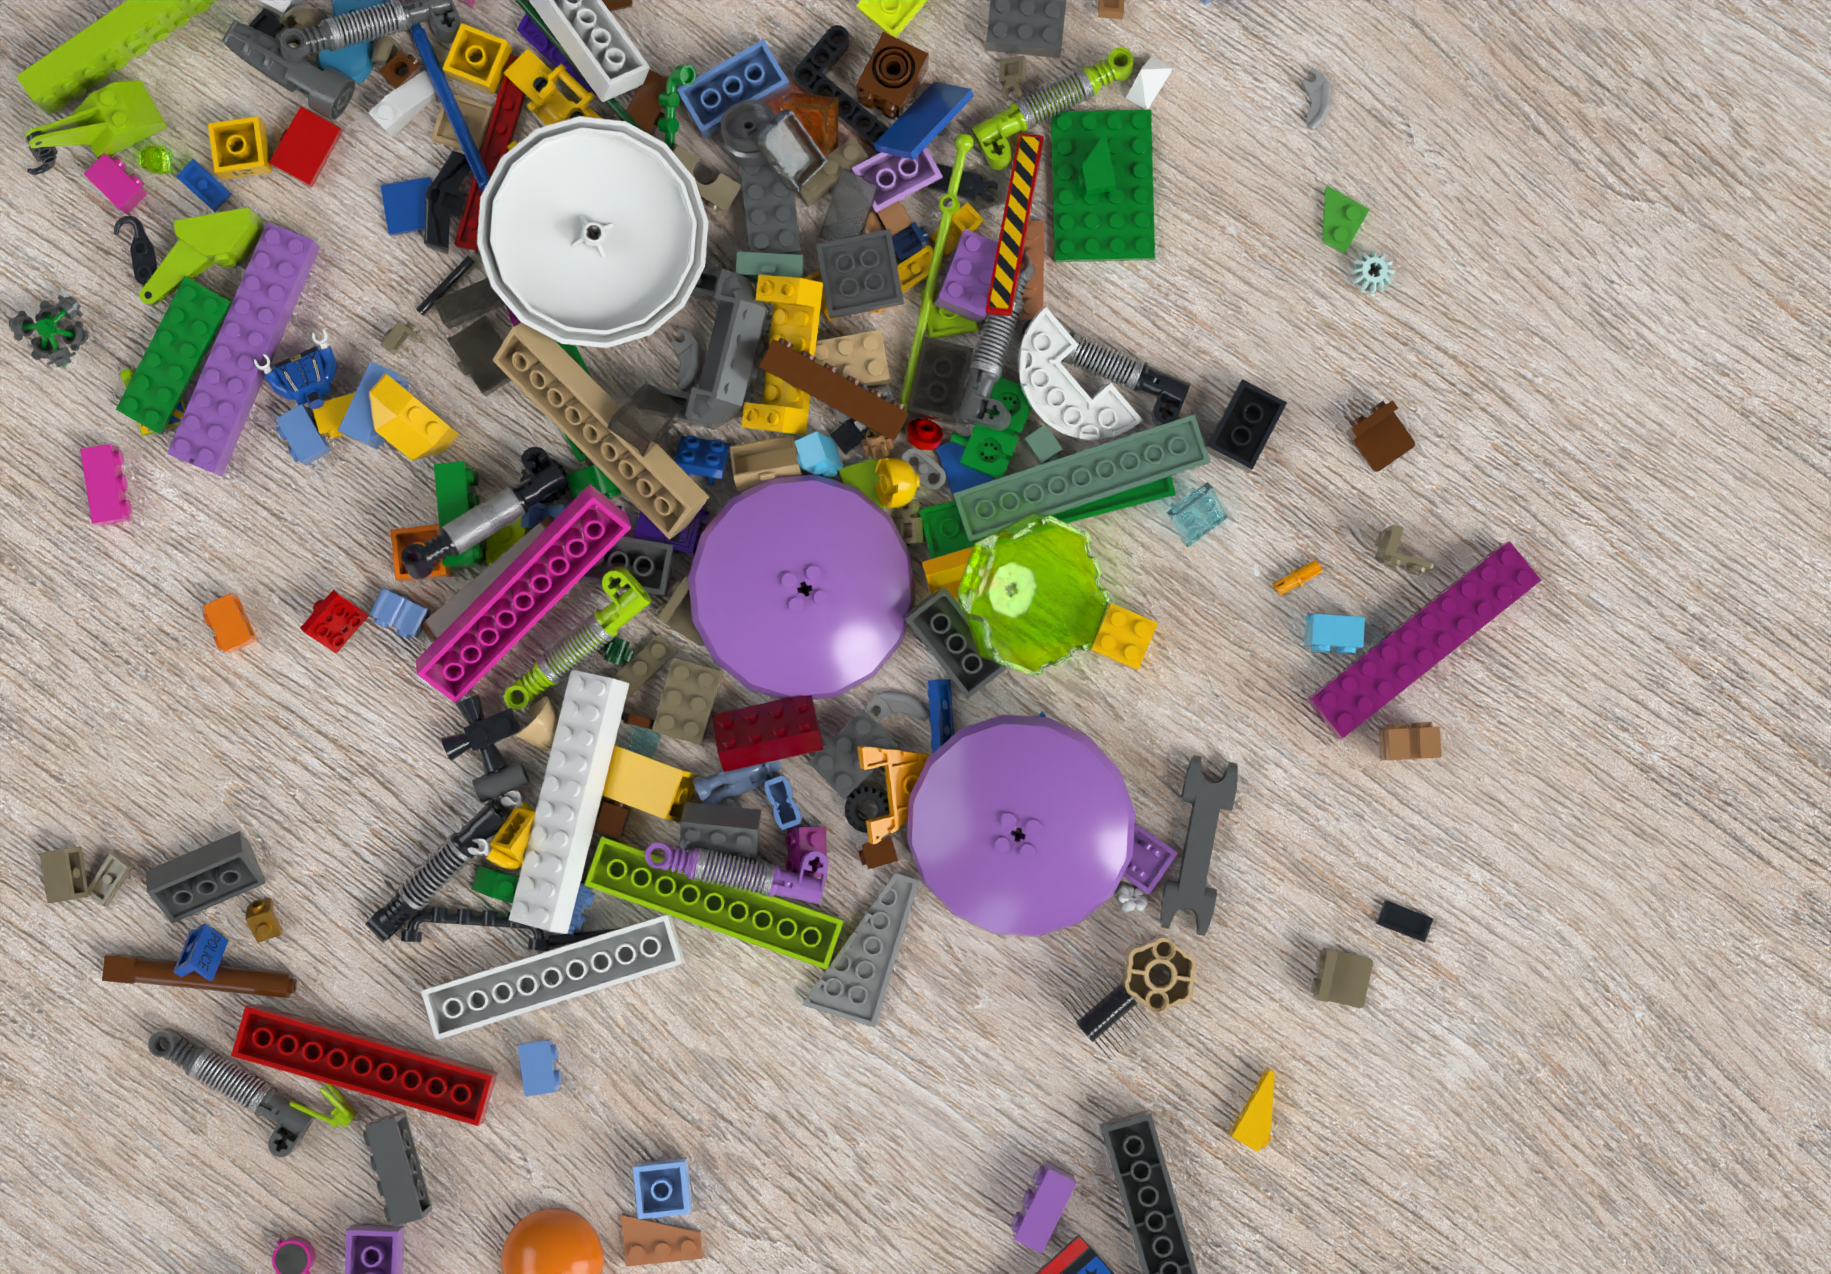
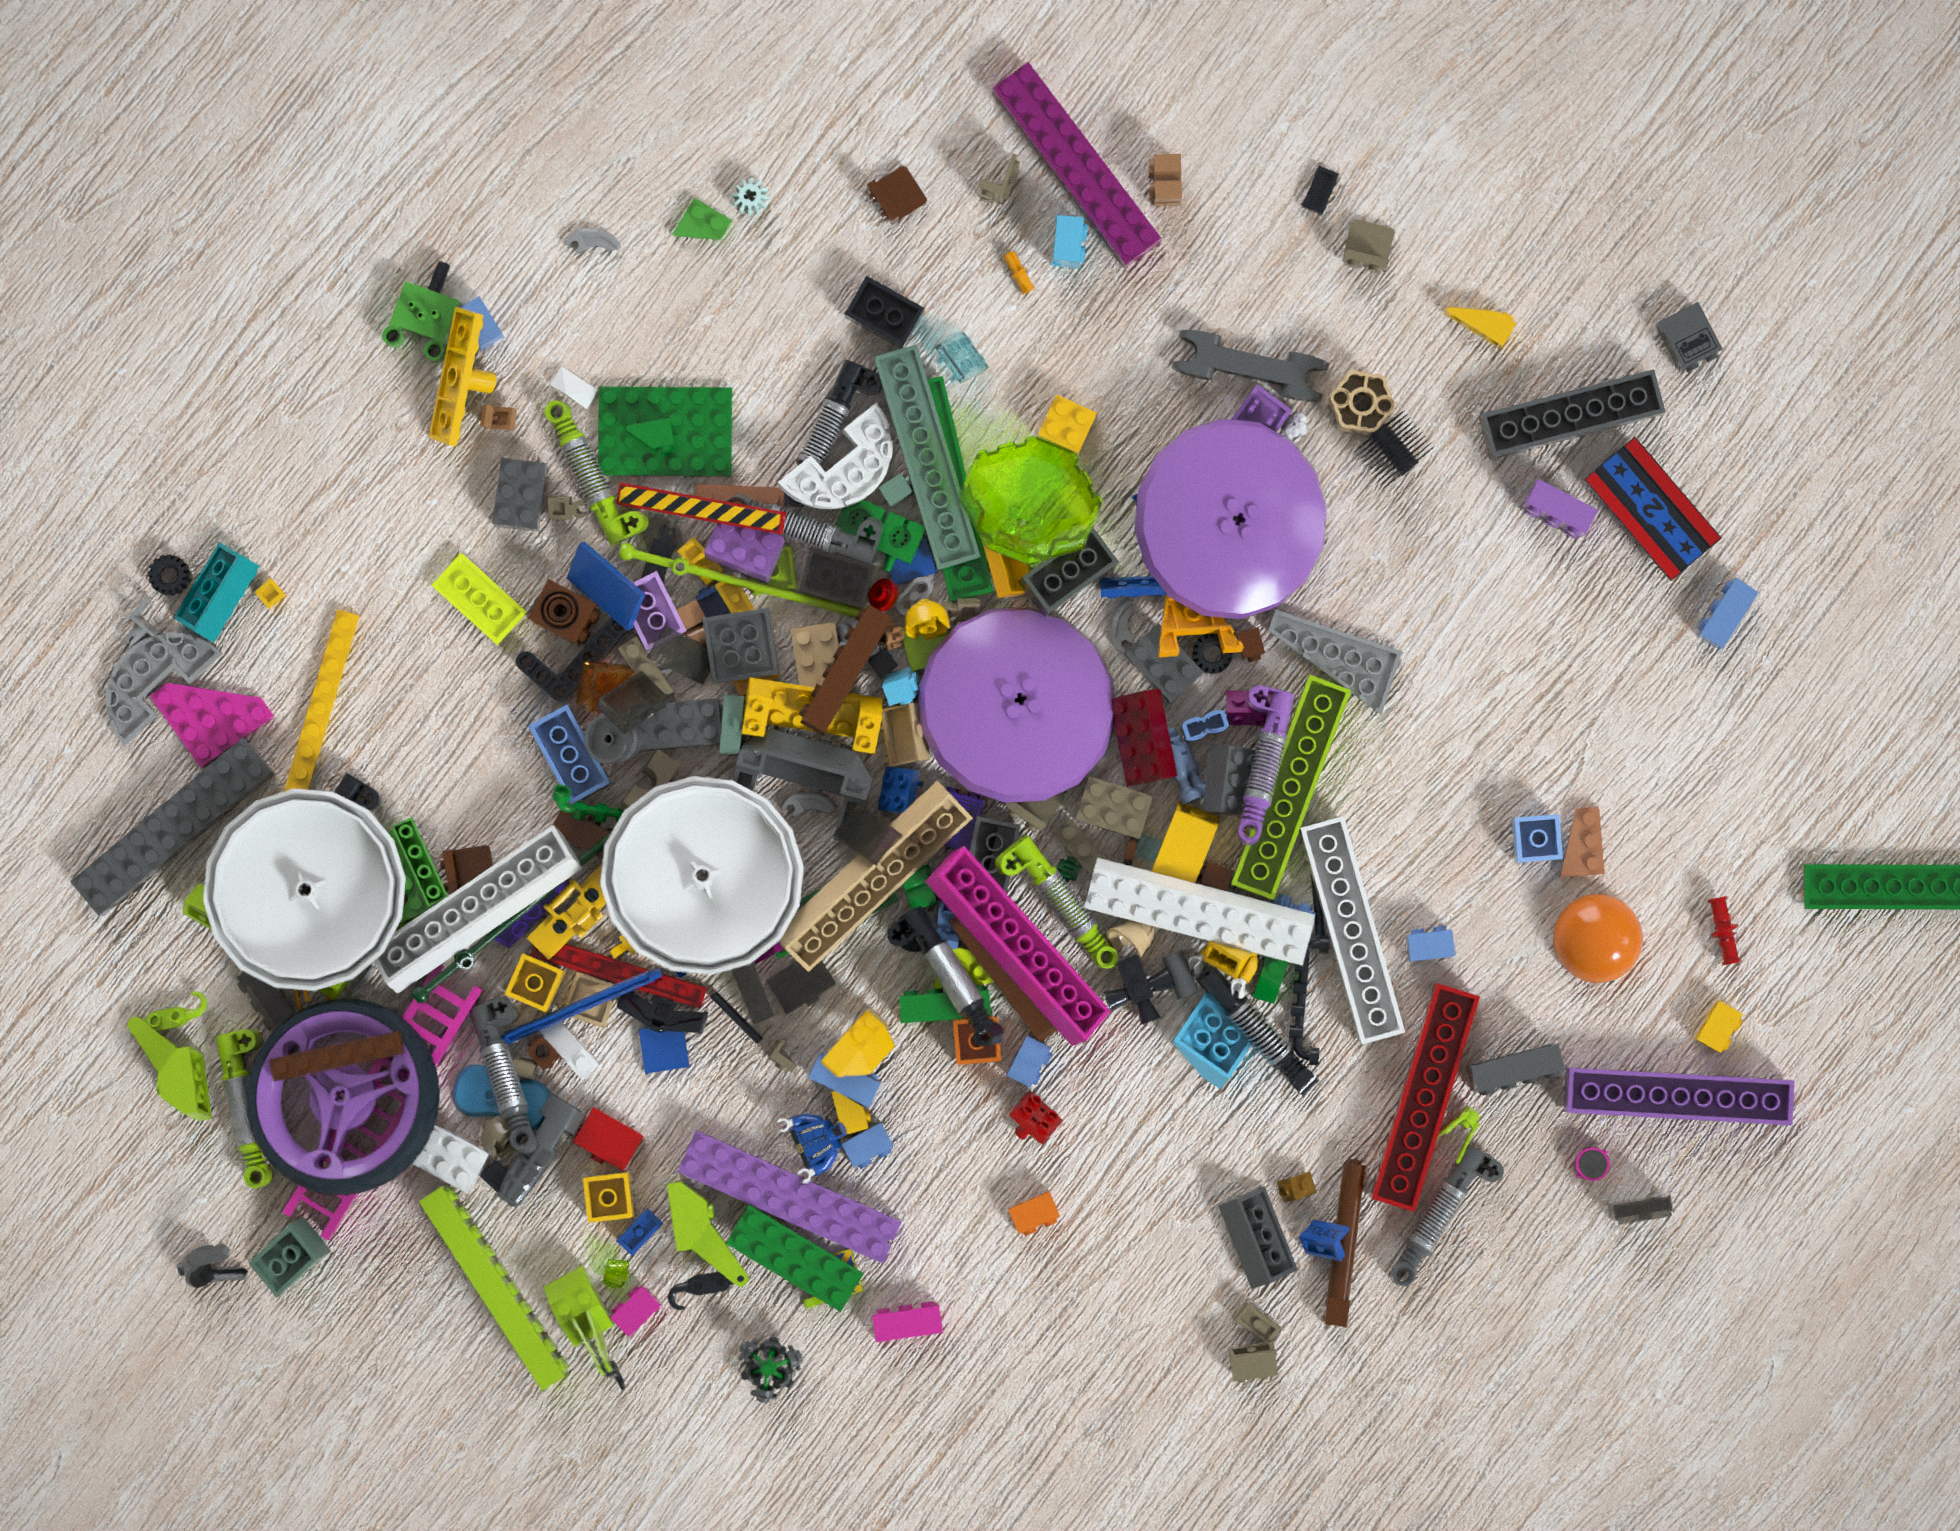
camera: 90 degrees left, 0 degrees up
none -> medium azure slope [1172,992,1253,1090]

